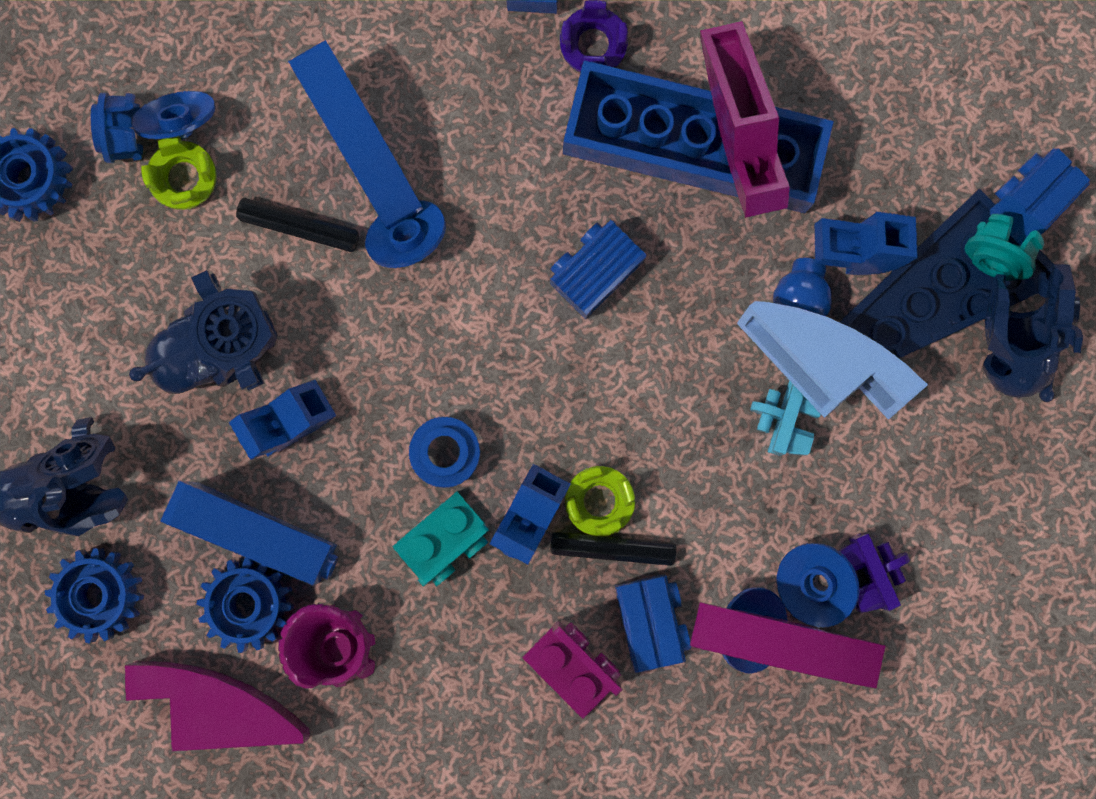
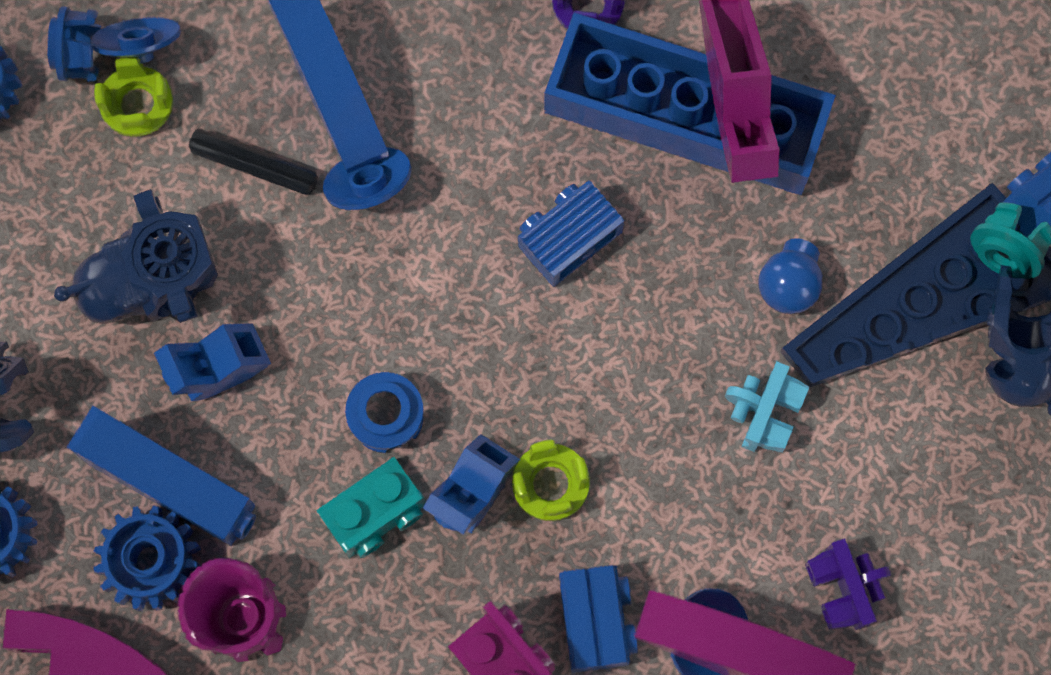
camera: 10 degrees right, 10 degrees down
black axle [550,532,677,566] -> none
light blue slope [737,301,928,420] -> none
blue dish [777,543,859,628] -> none
blue brick [814,212,917,275] -> none

